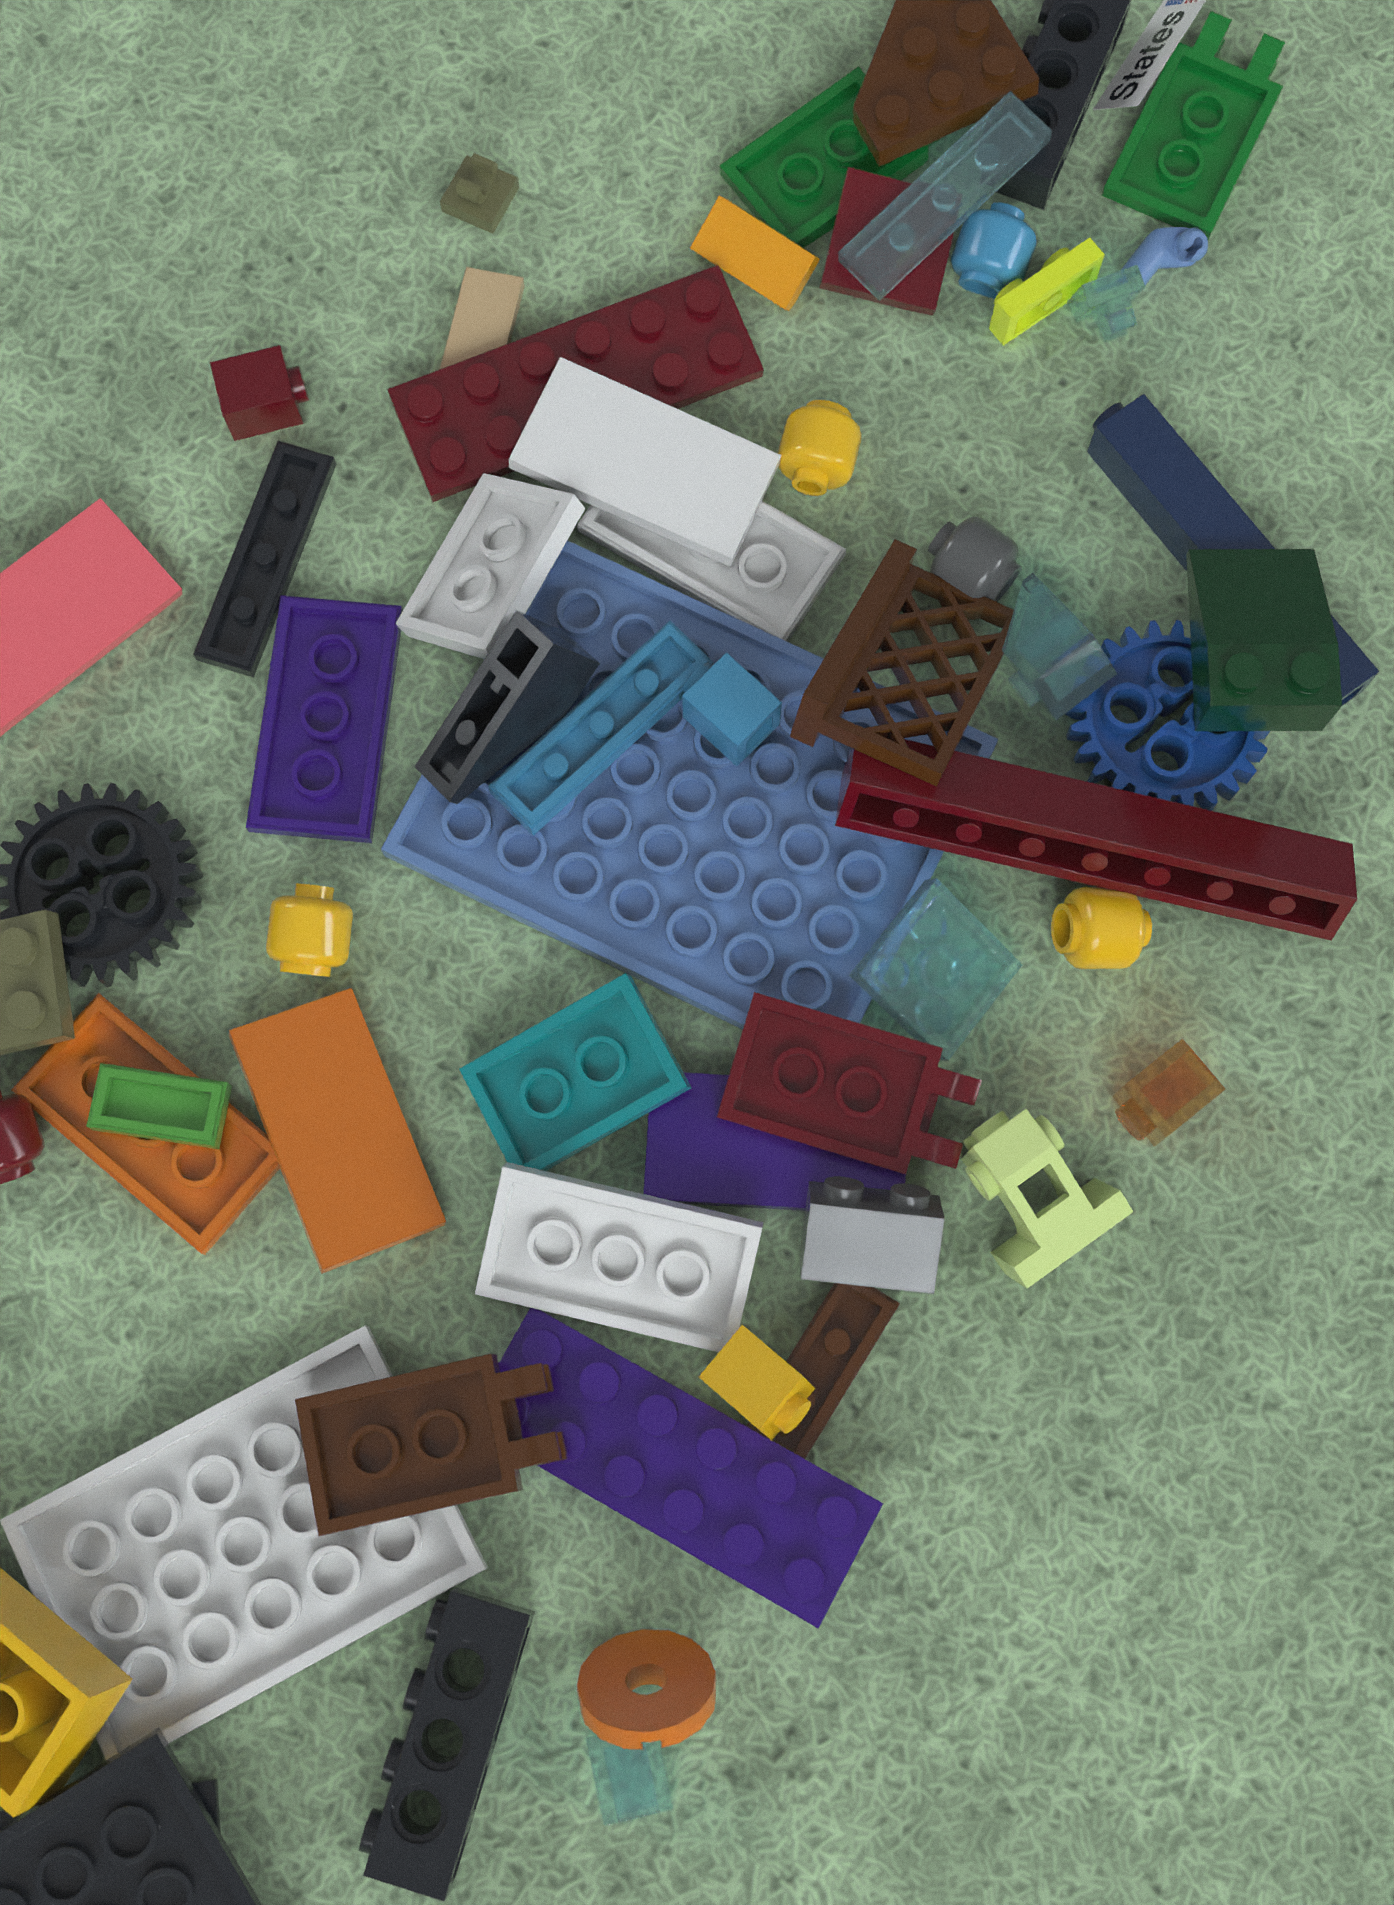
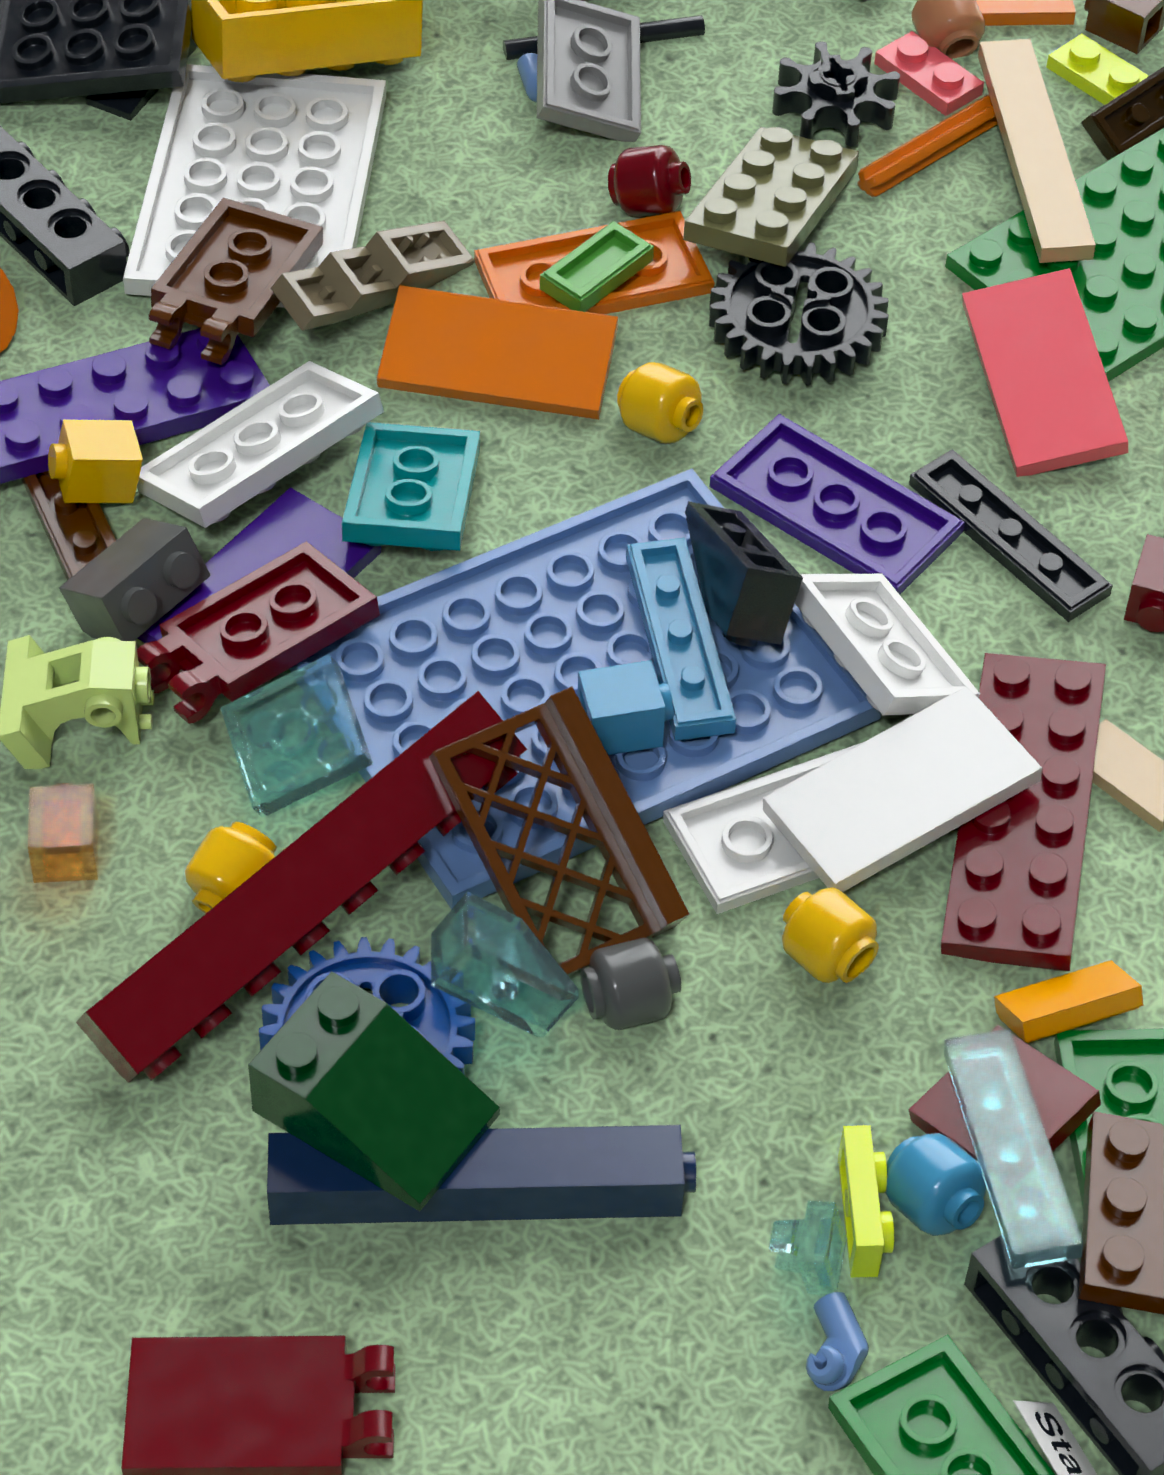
camera: 120 degrees right, 25 degrees down
none -> dark tan slope [271,220,475,331]

